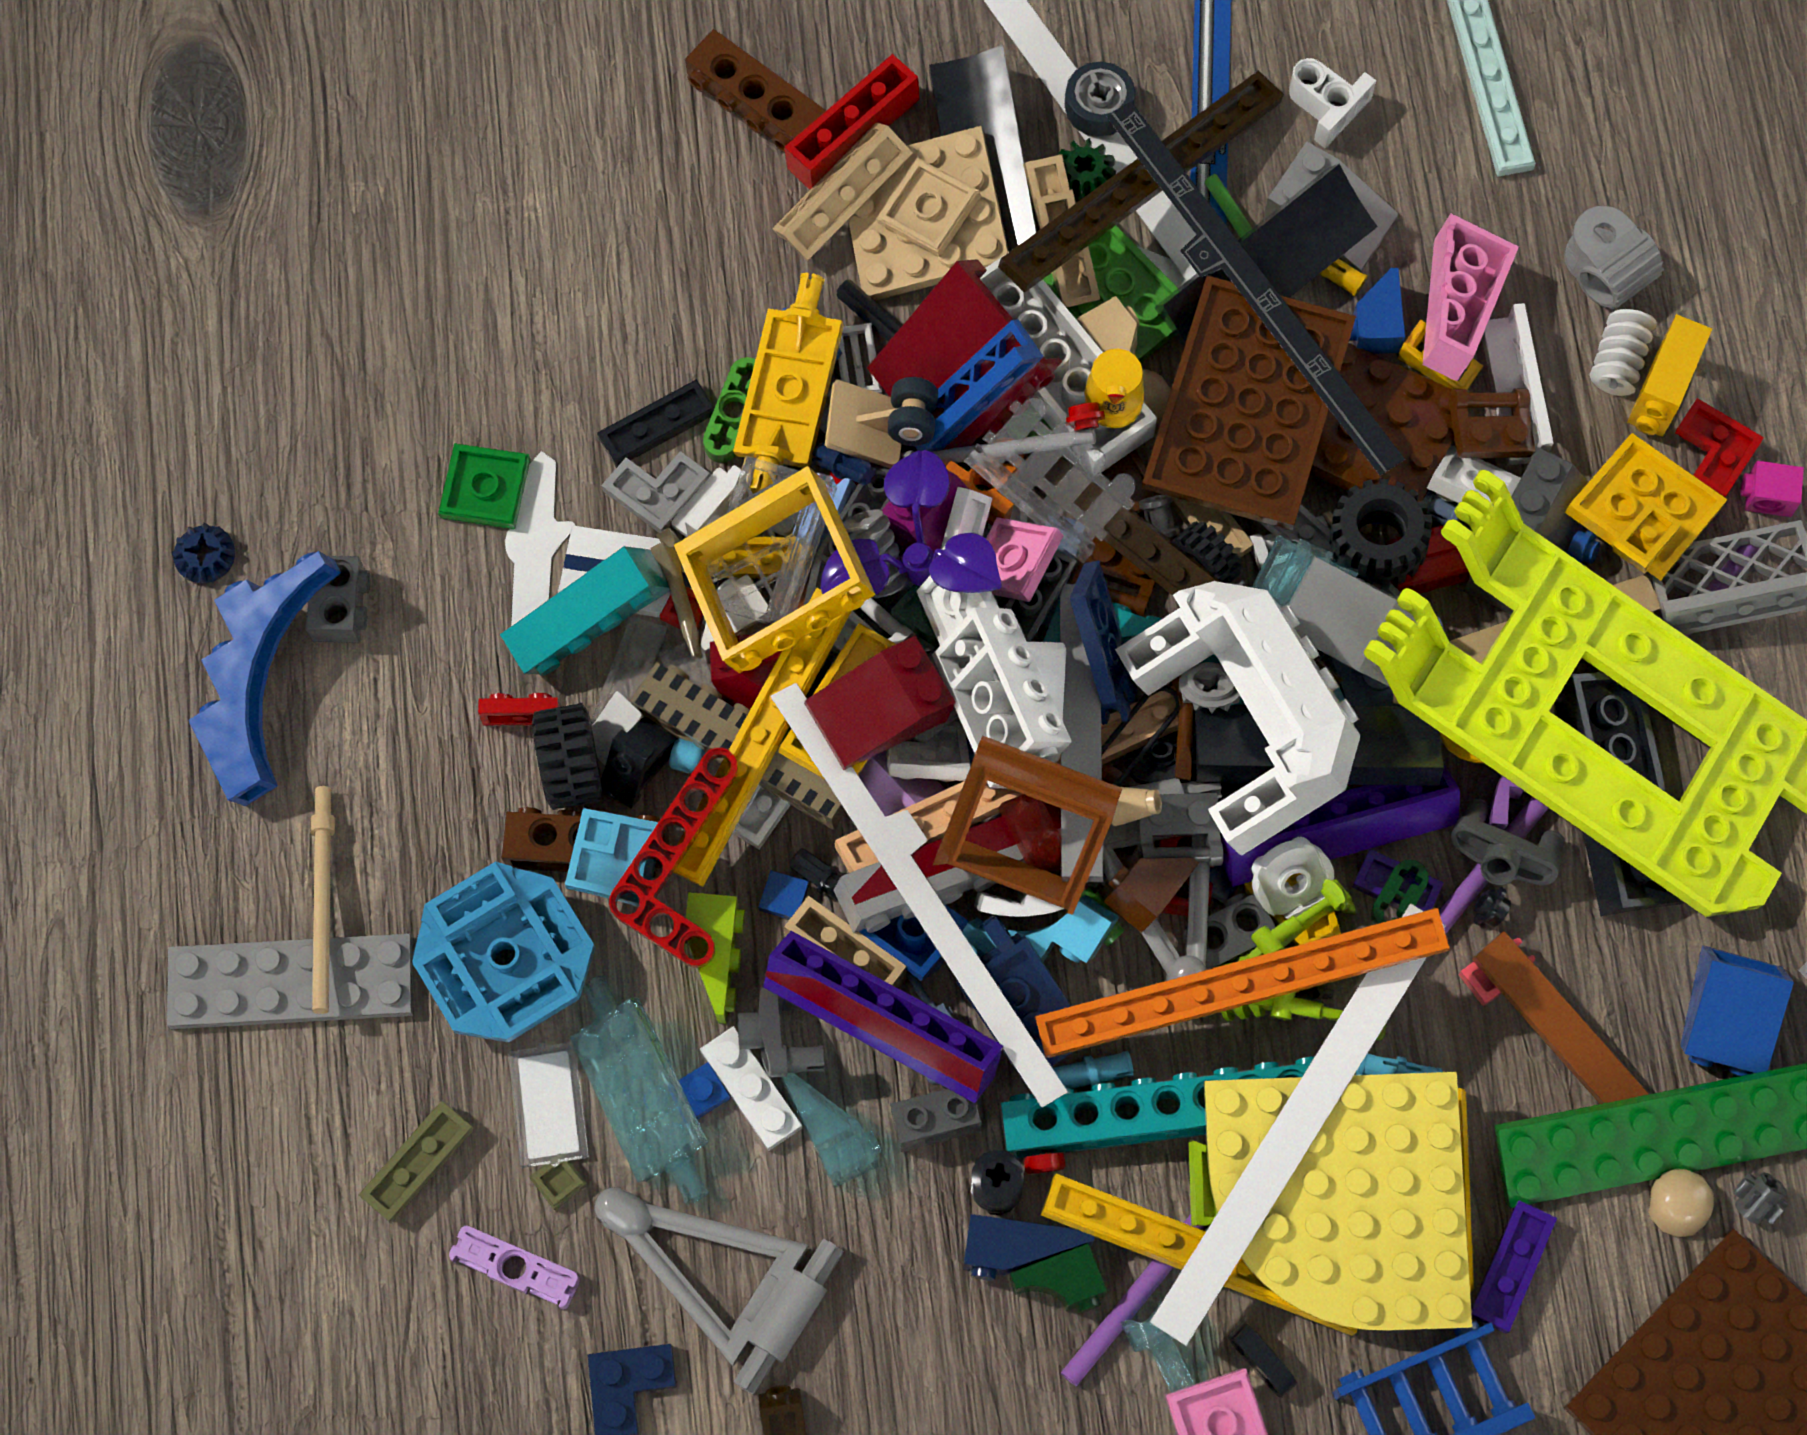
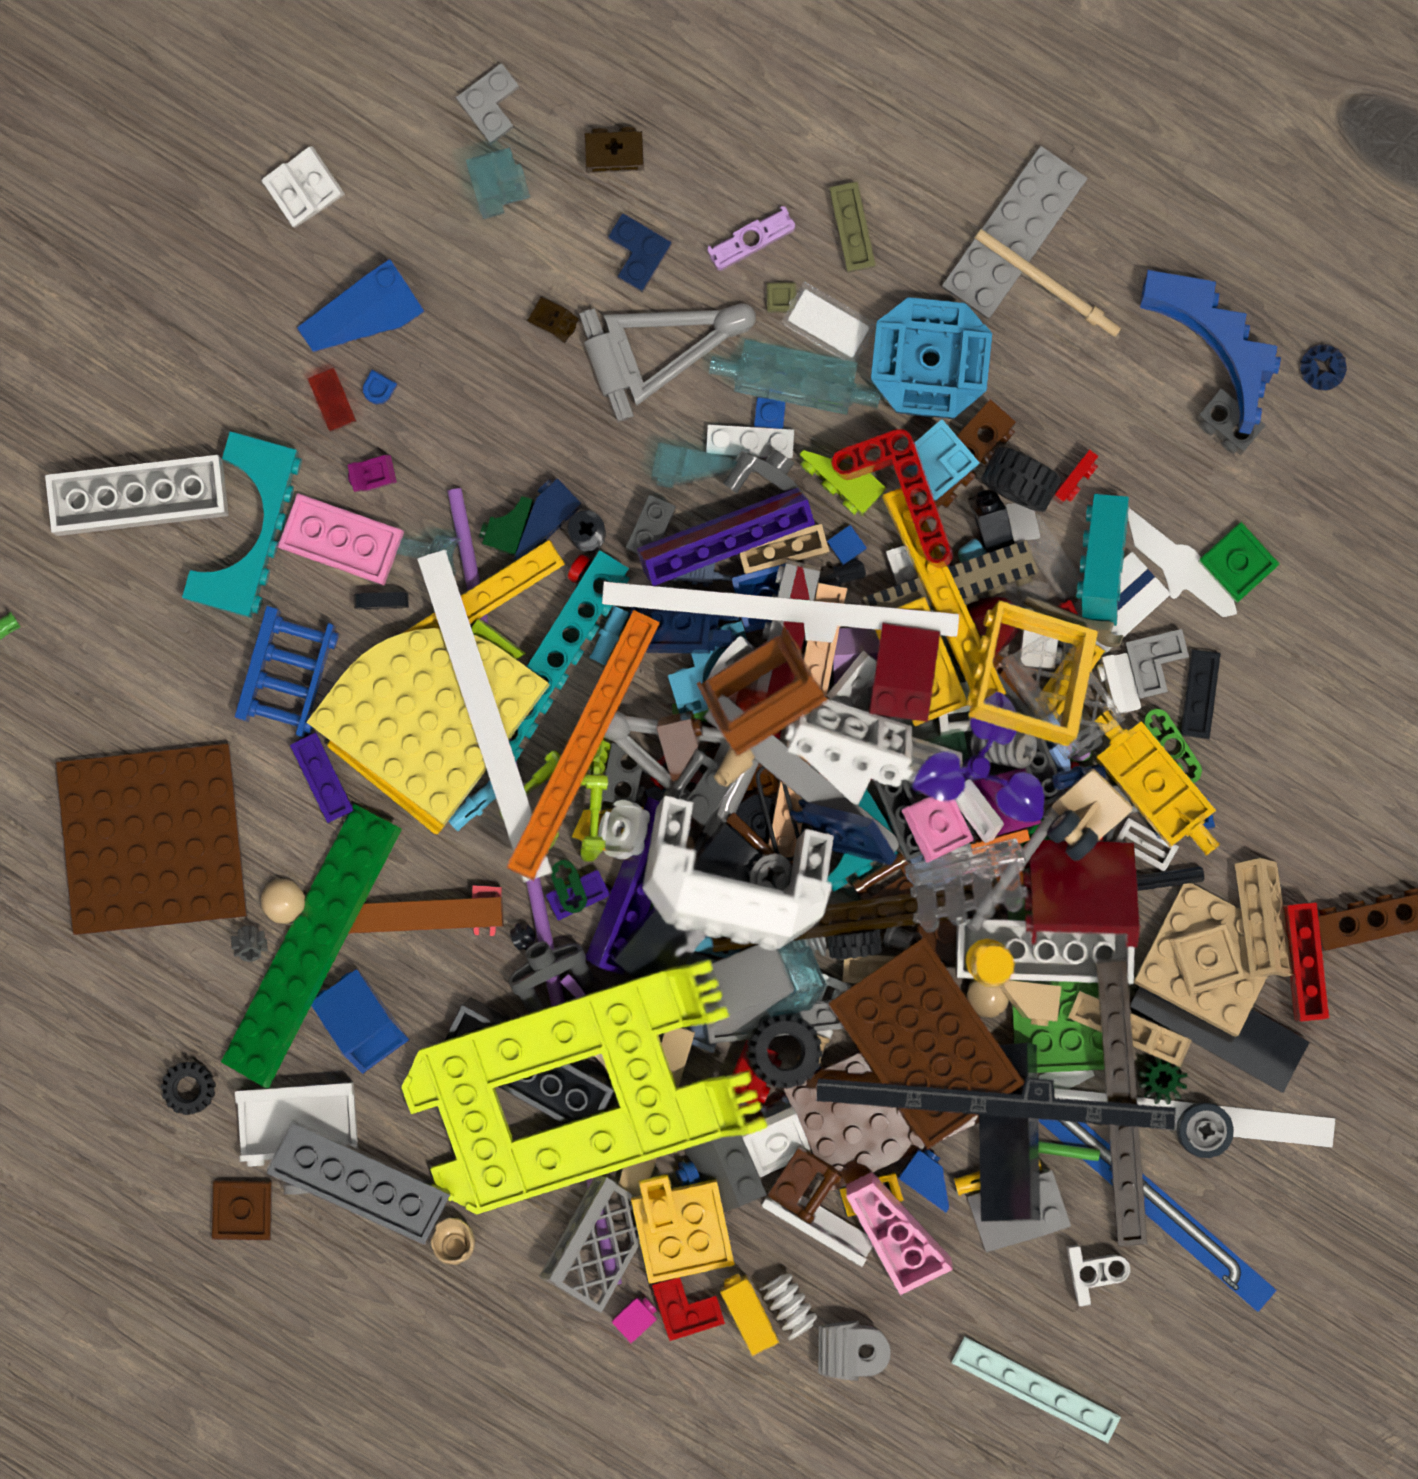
camera: 130 degrees right, 15 degrees up
blue fence [915,319,1044,452] -> none
red plate [1066,402,1105,431] -> none

